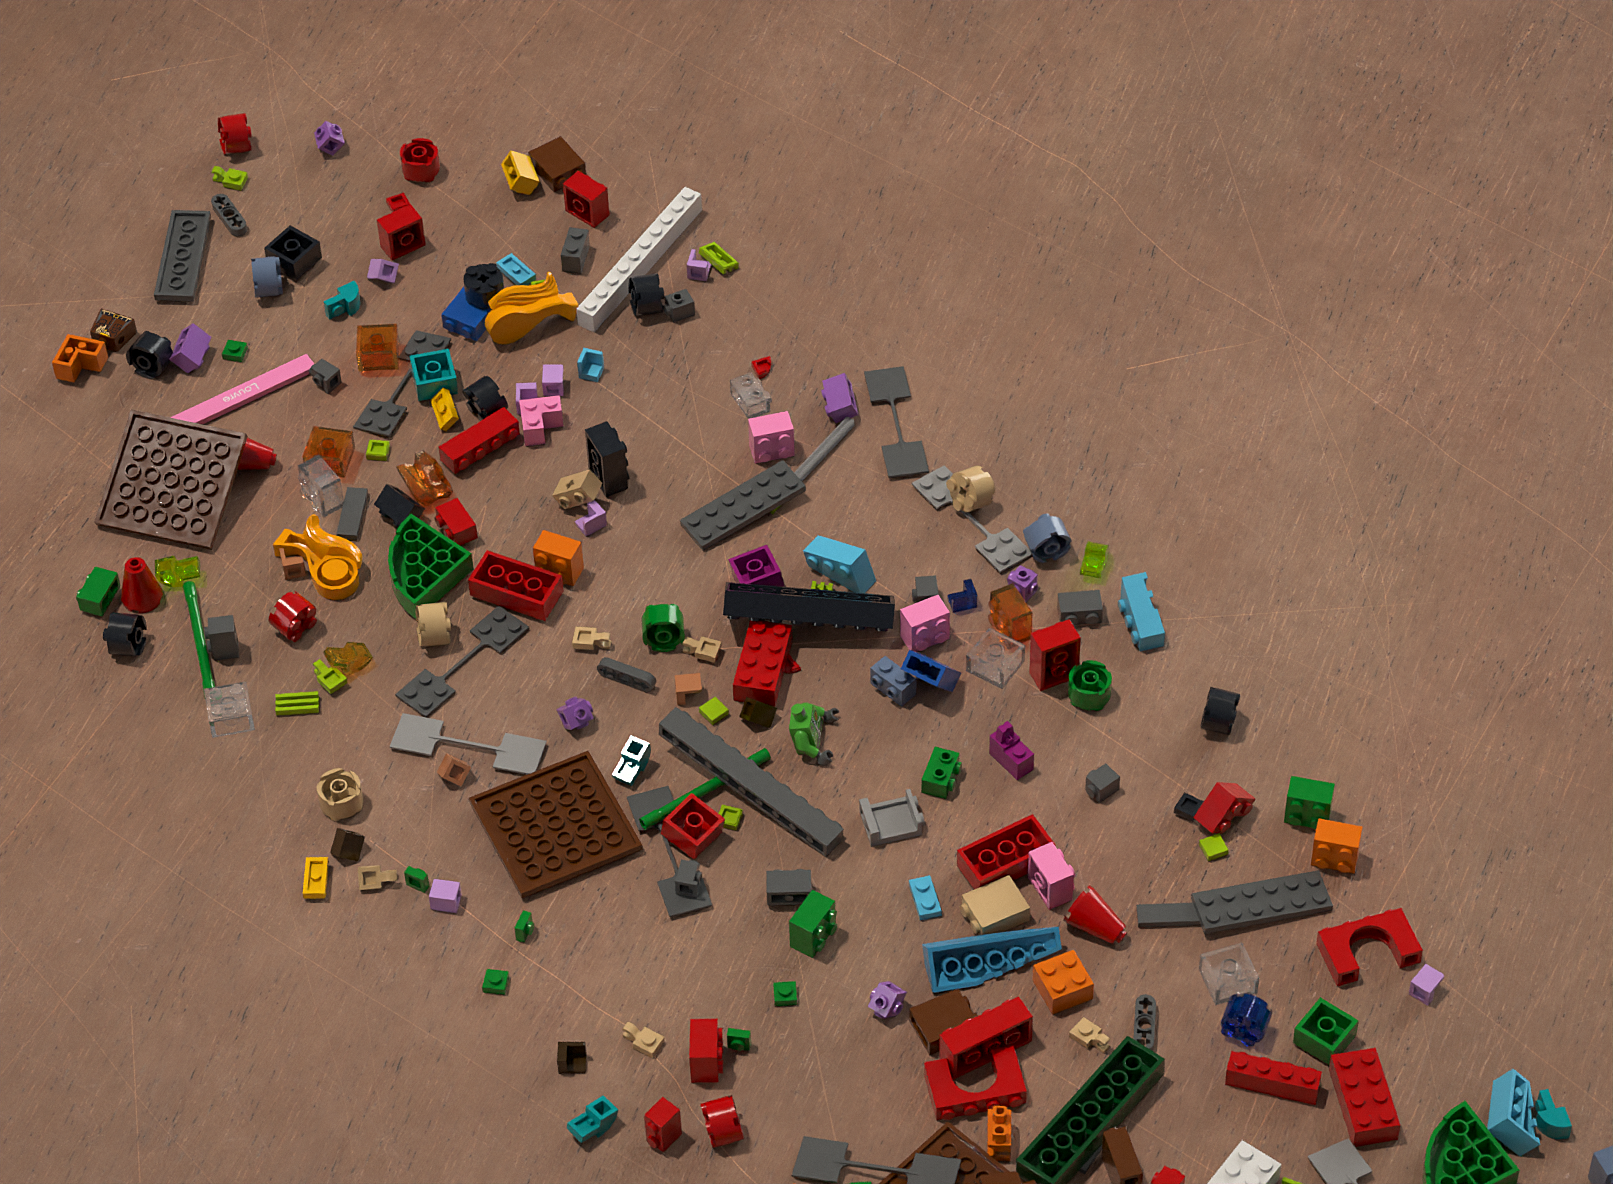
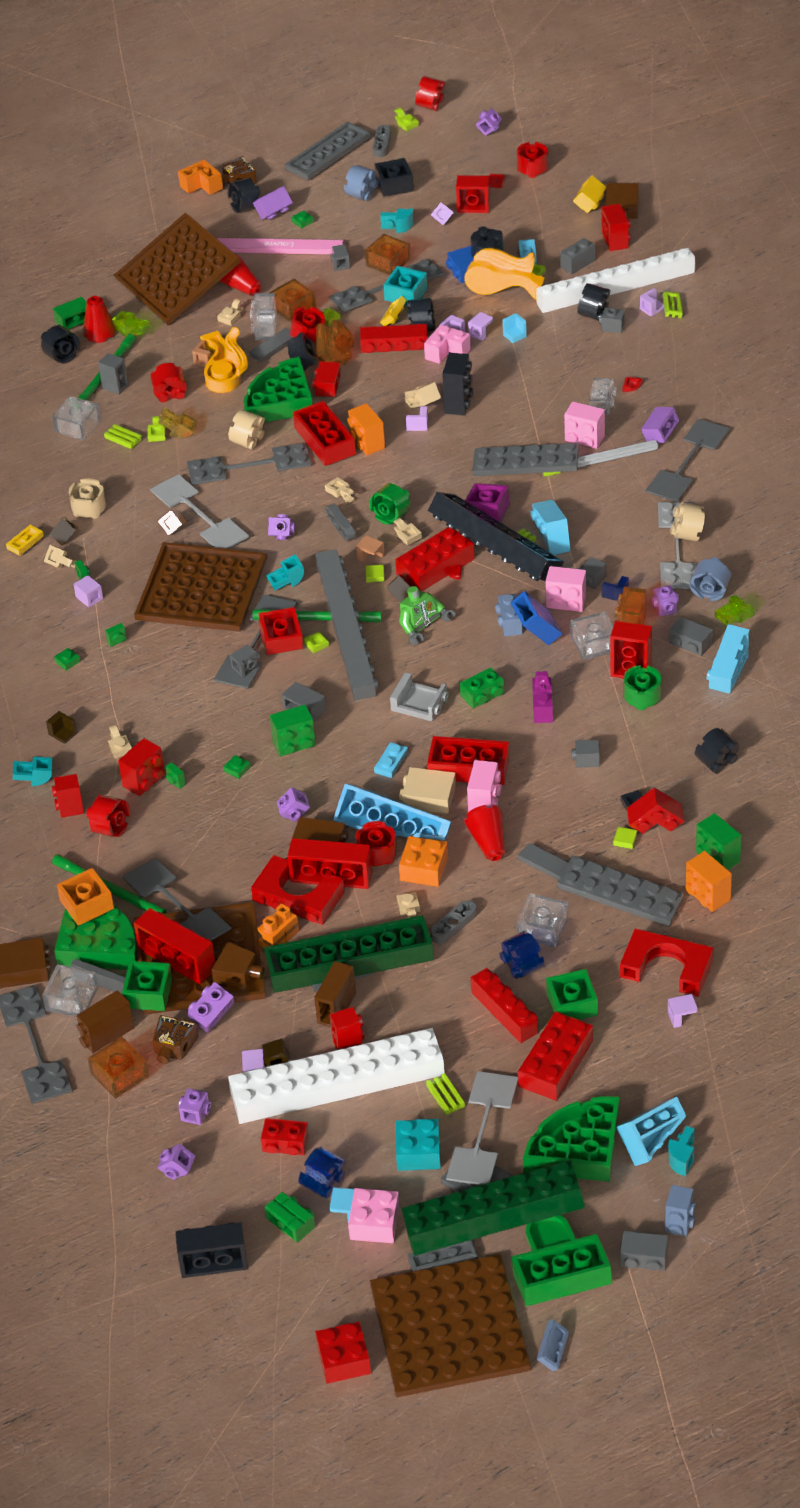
camera: 40 degrees right, 5 degrees down
none -> tan plate [217,299,243,326]
none -> red brick [290,306,325,343]
none -> red brick [356,821,396,866]

